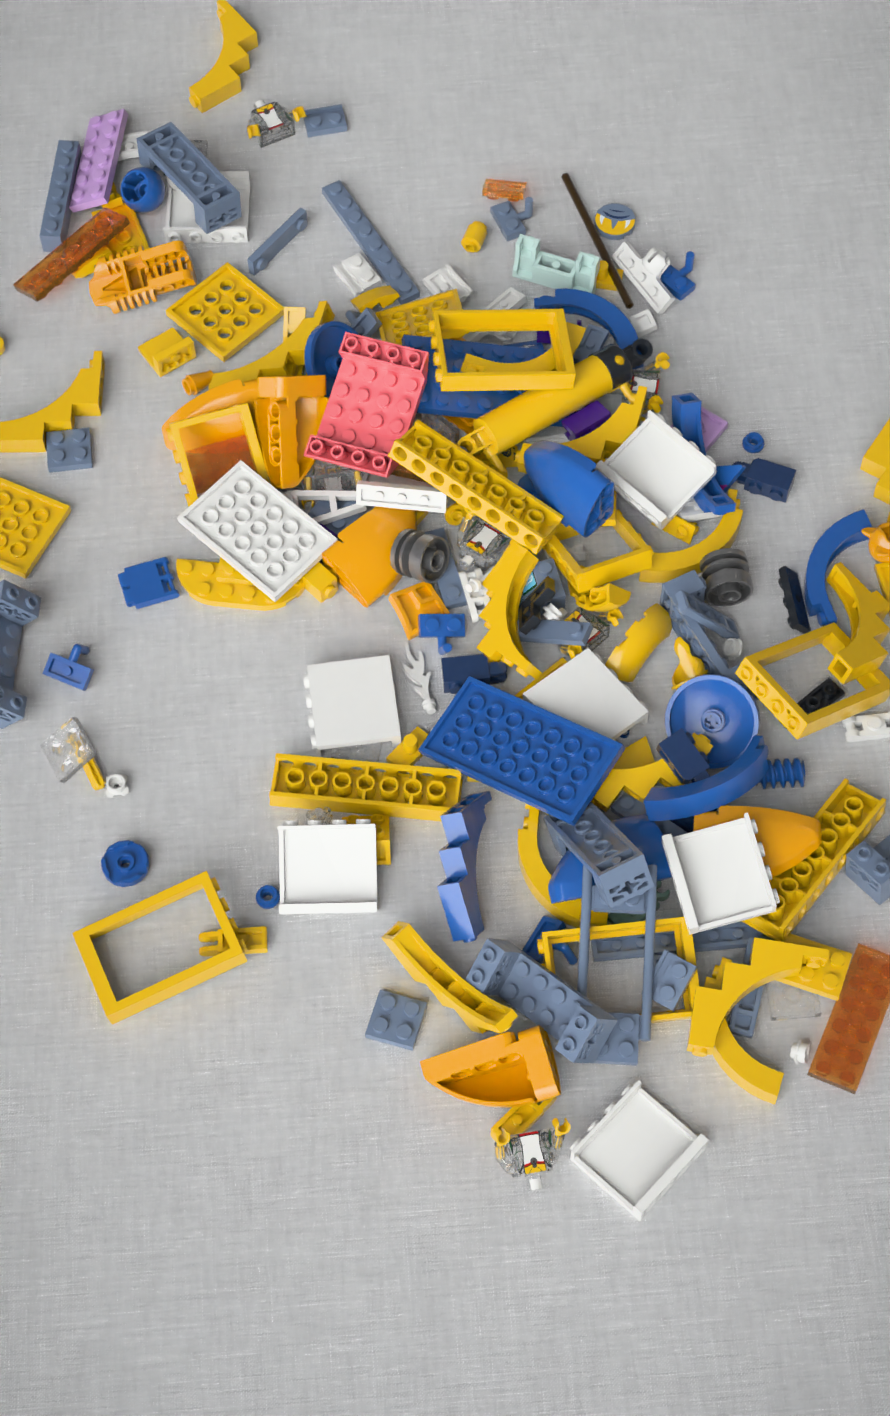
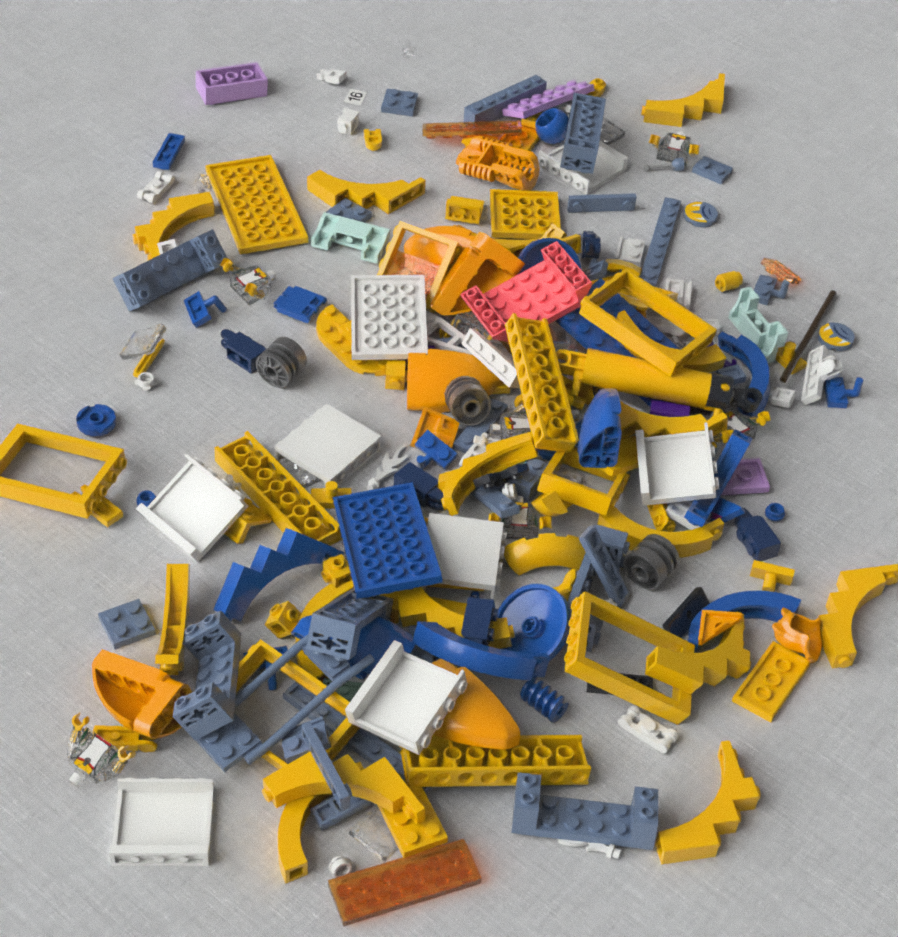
camera: 40 degrees right, 15 degrees down
none -> torso [220,258,276,305]
none -> dark blue hinge [221,329,266,374]
none -> flat silver wheel [256,337,307,388]
none -> yellow brick [265,601,302,639]
none -> sand blue plate [301,721,352,811]
none -> light aqua bracket [311,212,390,264]
none -> yellow brick [321,554,352,588]
none -> dark blue hinge [578,231,601,259]
none -> yellow plate [585,78,606,97]
none -> hinge [644,158,684,171]
none -> tile [683,201,718,227]
none -> light orange tile [698,610,742,645]
none -> yellow tile [750,560,795,592]

